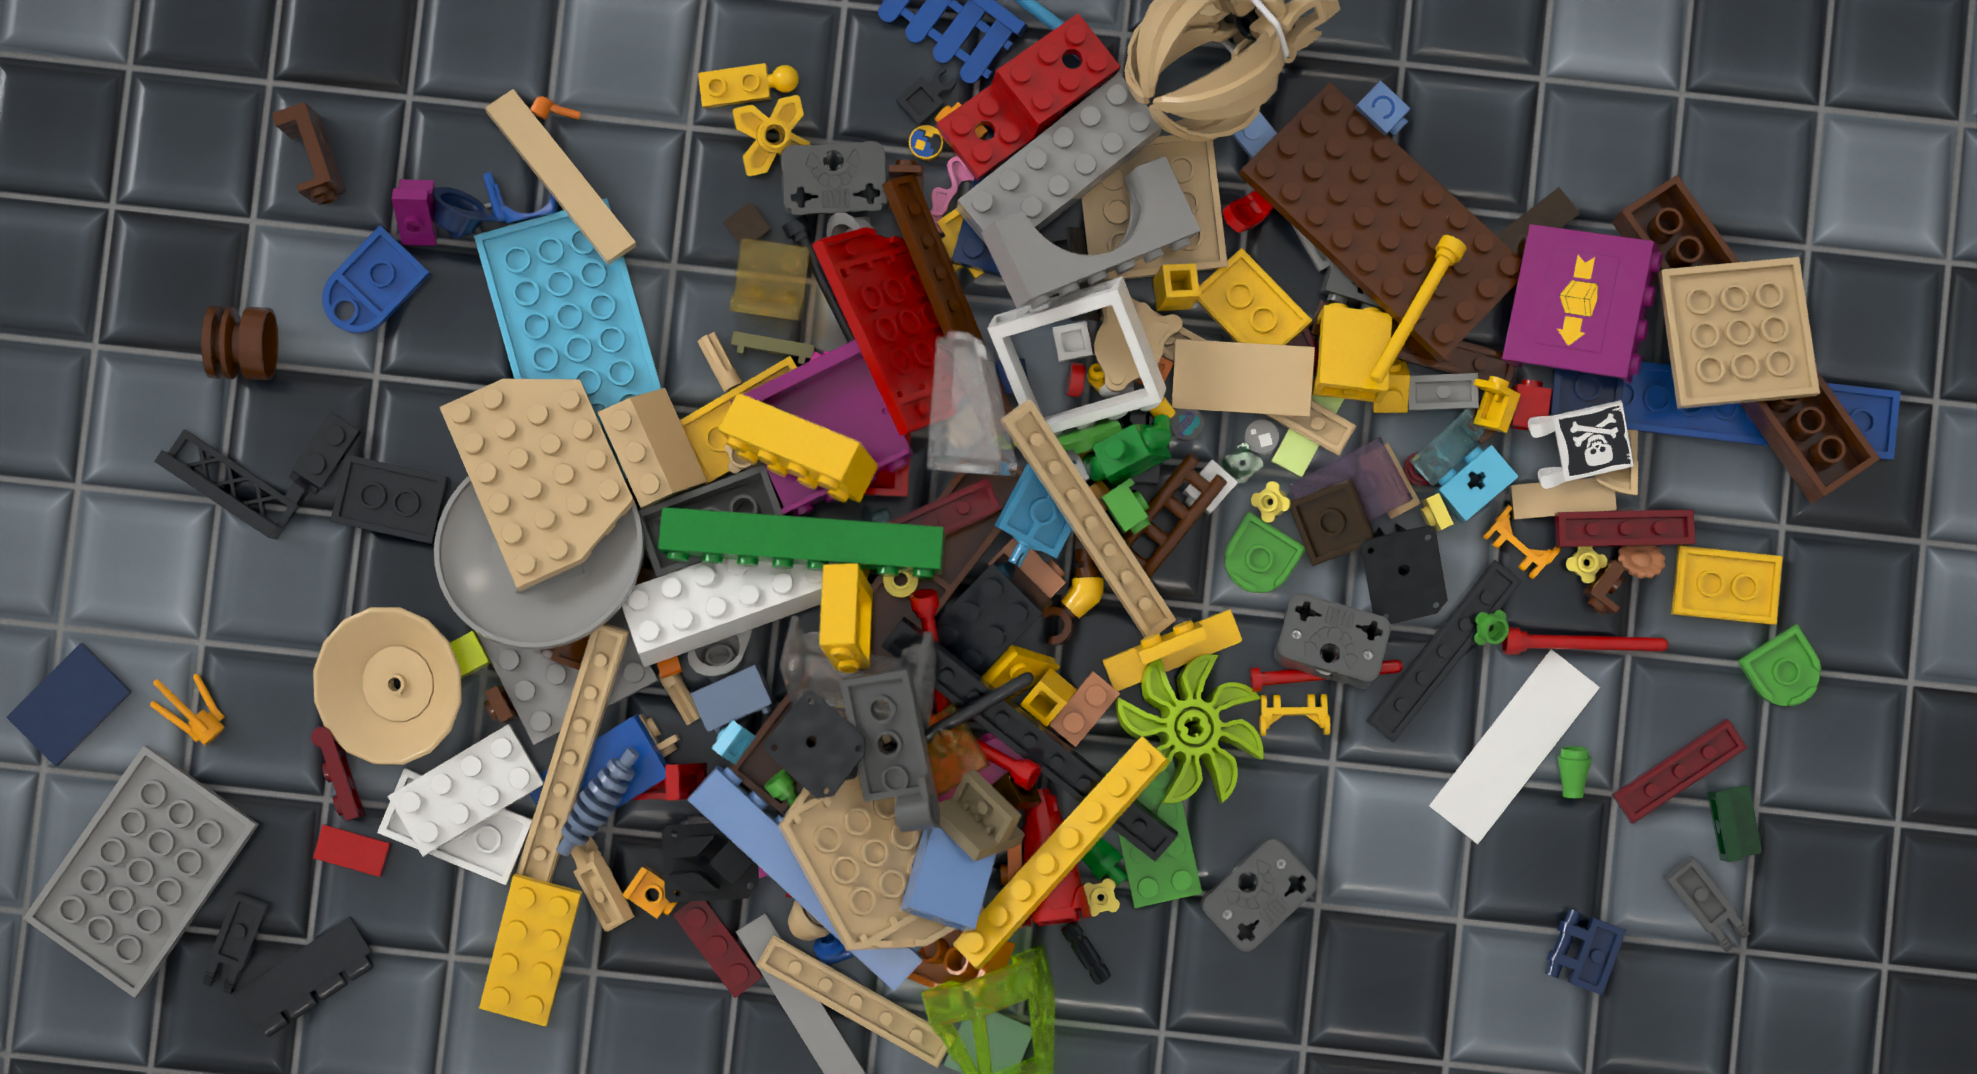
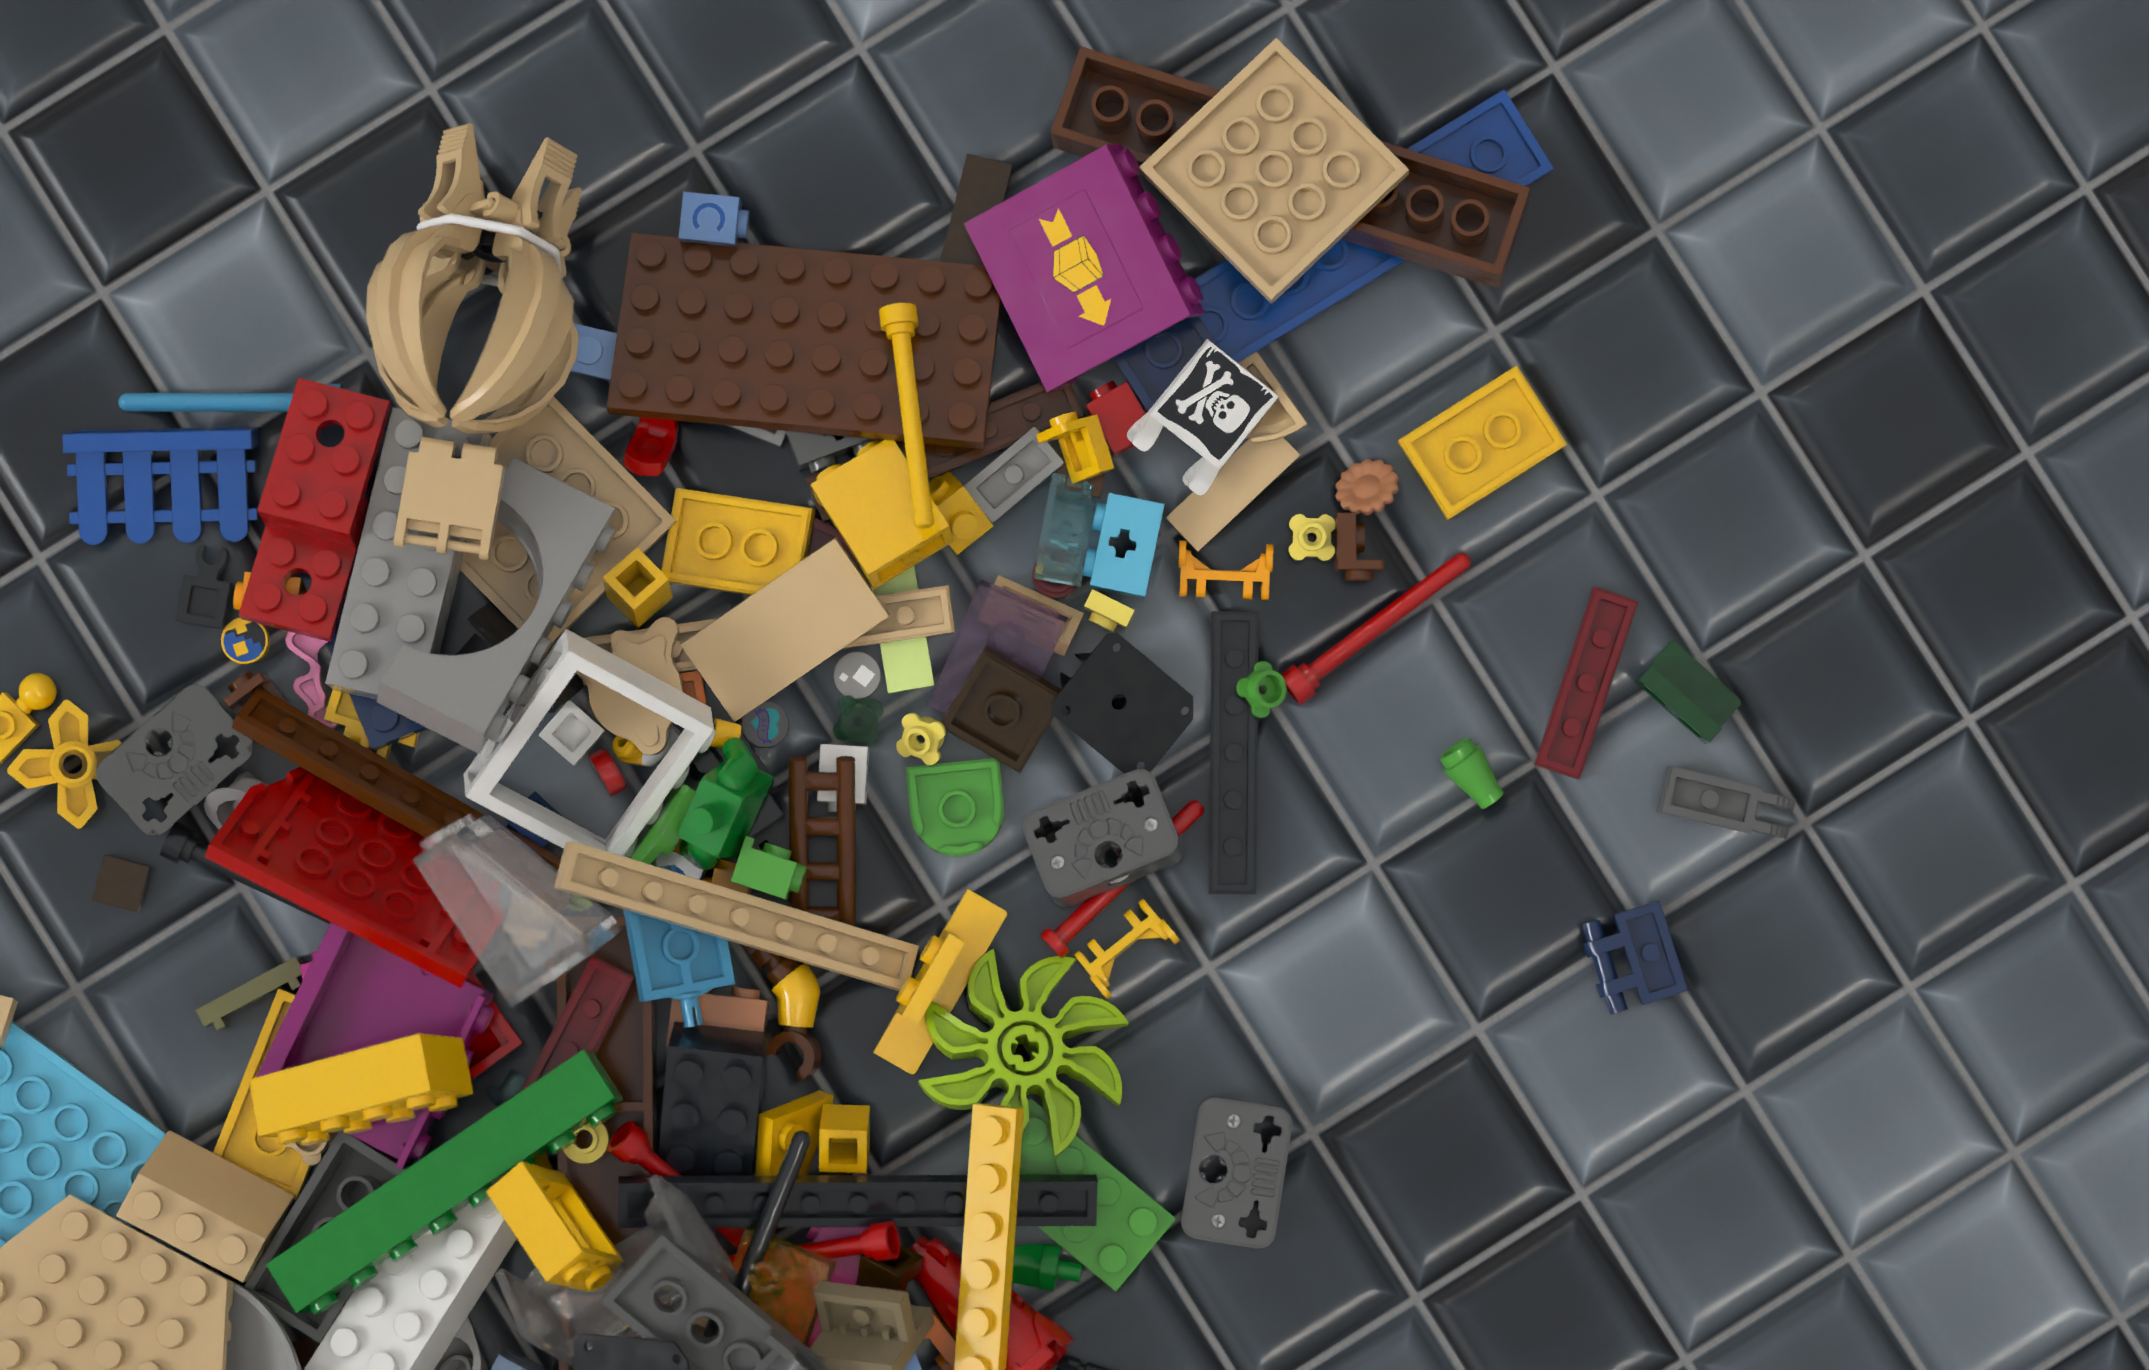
camera: 30 degrees left, 0 degrees up
tan piece [697,332,742,393] -> none
clear yellow bracket [729,238,810,320] -> none
nougat brick [1049,671,1120,747] -> none
light yellow plate [1084,878,1120,917] -> none
white sticker [1429,649,1600,844] -> none
dark red plate [1555,510,1695,548] -> none
bright green tile [1737,624,1821,706] -> none
none -> tan plate [394,437,506,561]

